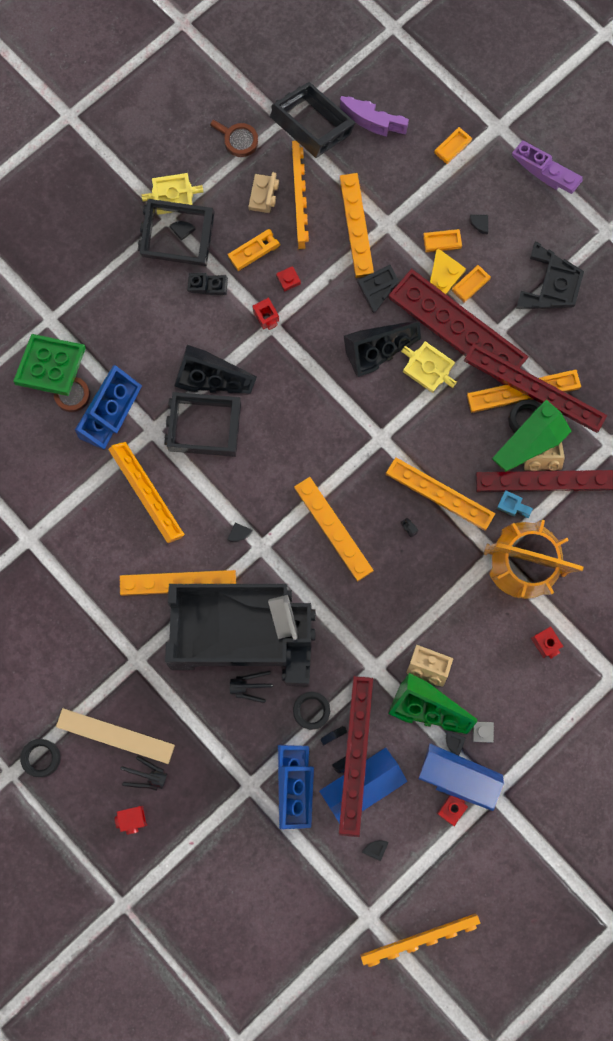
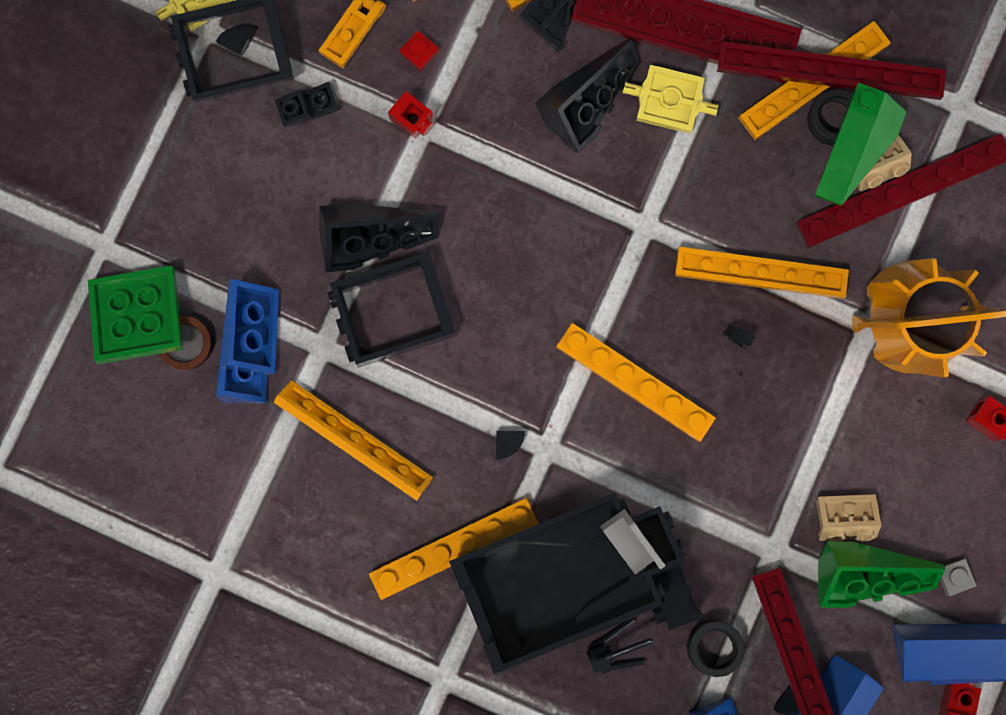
camera: 30 degrees left, 5 degrees up
black tile [320,726,348,746] -> none
black tile [446,730,466,756] -> none
dark azure plate [497,490,533,518] -> none

